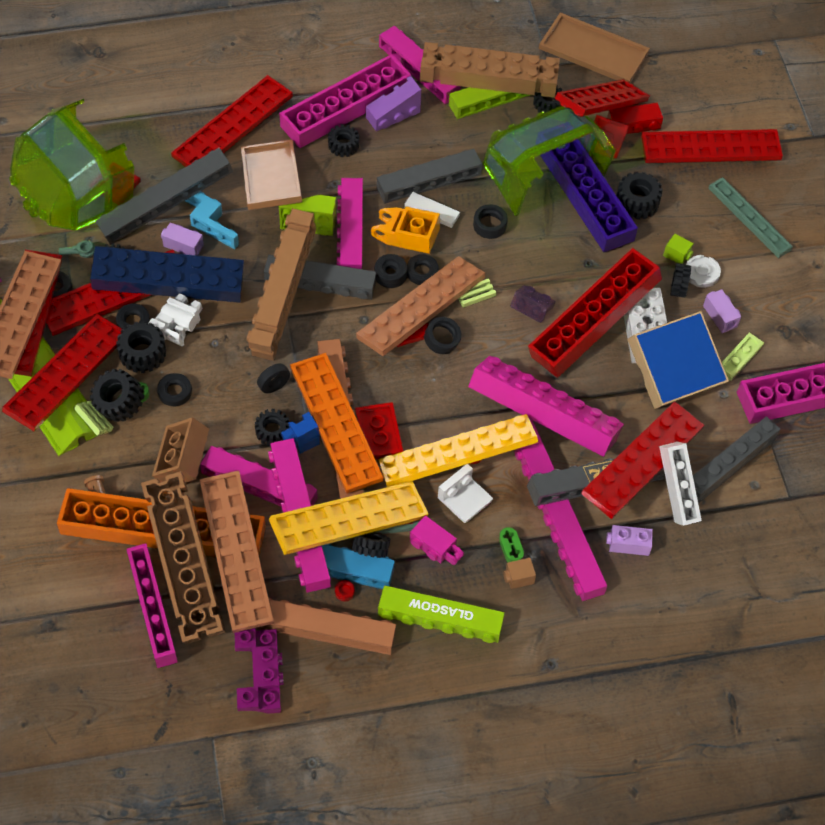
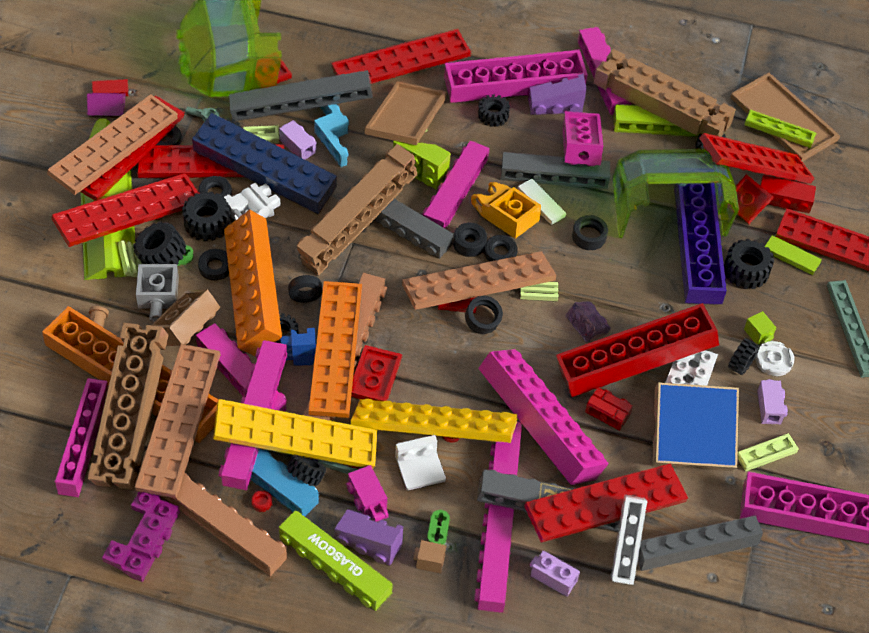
camera: 25 degrees right, 5 degrees down
none -> light grey brick [136,264,179,322]
none -> orange brick [224,210,282,356]
none -> yellowish green tile [243,126,279,143]
none -> medium lavender wedge [335,509,403,566]
none -> dark pink brick [562,111,603,166]
none -> red brick [585,387,633,431]
none -> lime tile [744,110,816,148]
none -> lime tile [765,235,822,275]

